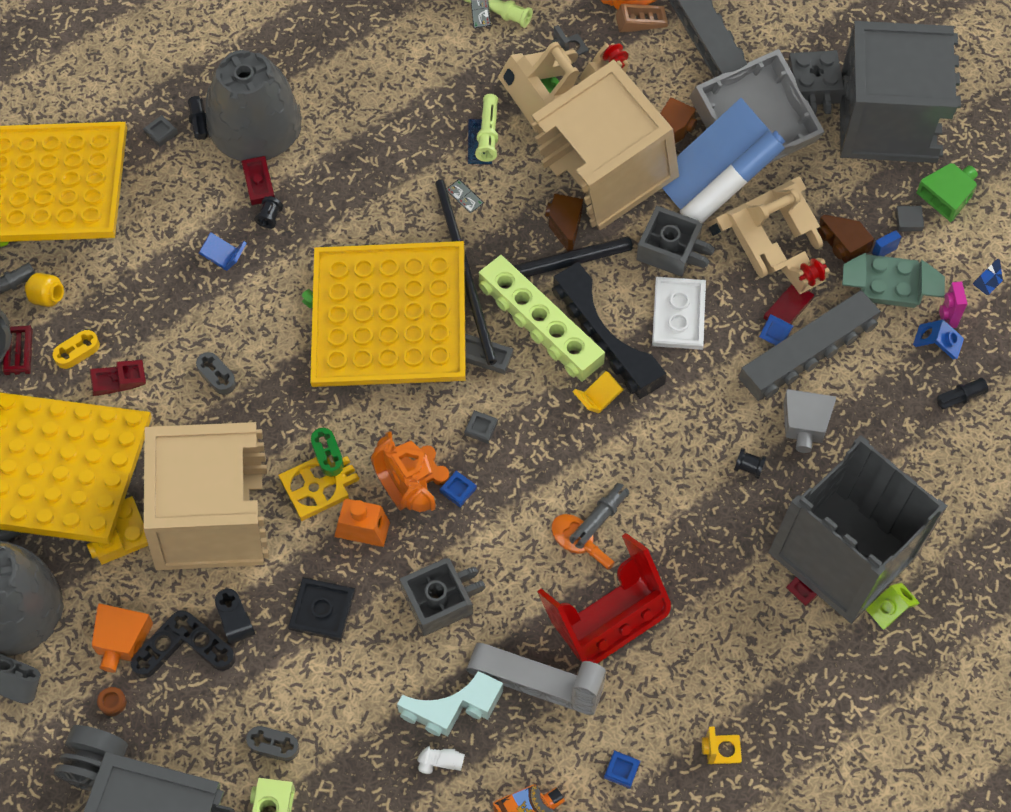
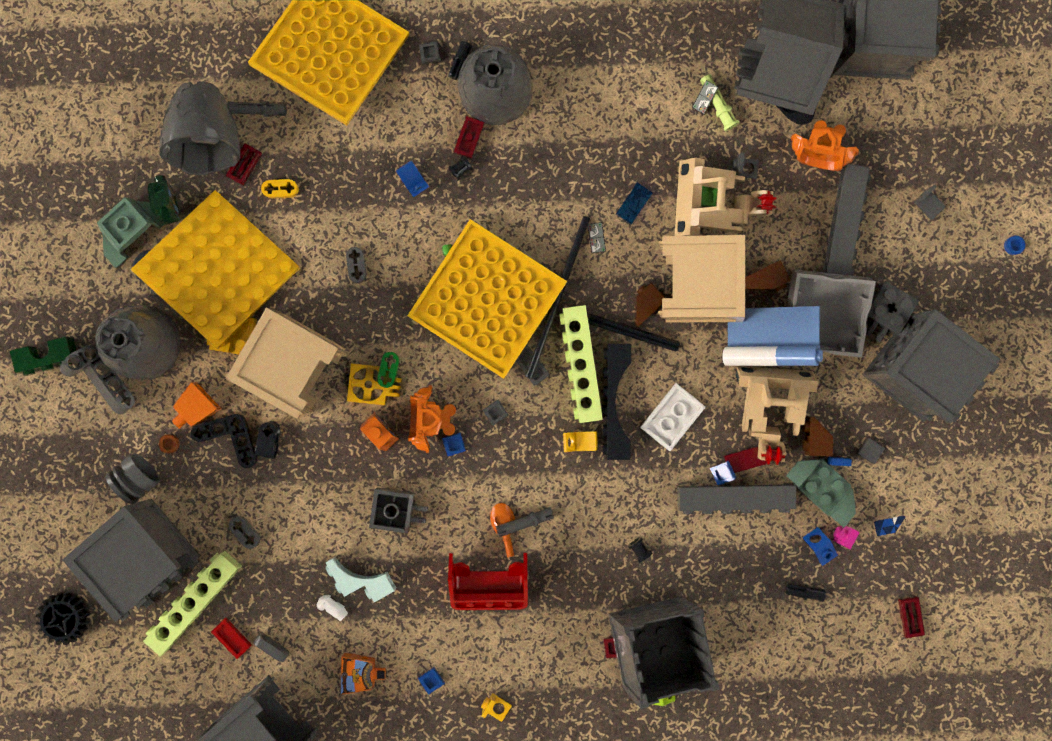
camera: 30 degrees right, 25 degrees up
yellow head [25,273,64,307] -> none
dark red slope [90,360,146,396] -> none
black tile [288,577,355,641] -> none
light grey beam [466,643,606,715] -> none
yellowish green pin [475,94,499,162] -> none
medium nougat slope [616,4,668,32] -> none
dark grey hinge [636,205,715,277] -> none
light grey torso [783,389,836,453] -> none
bright green torso [917,163,978,222] -> none

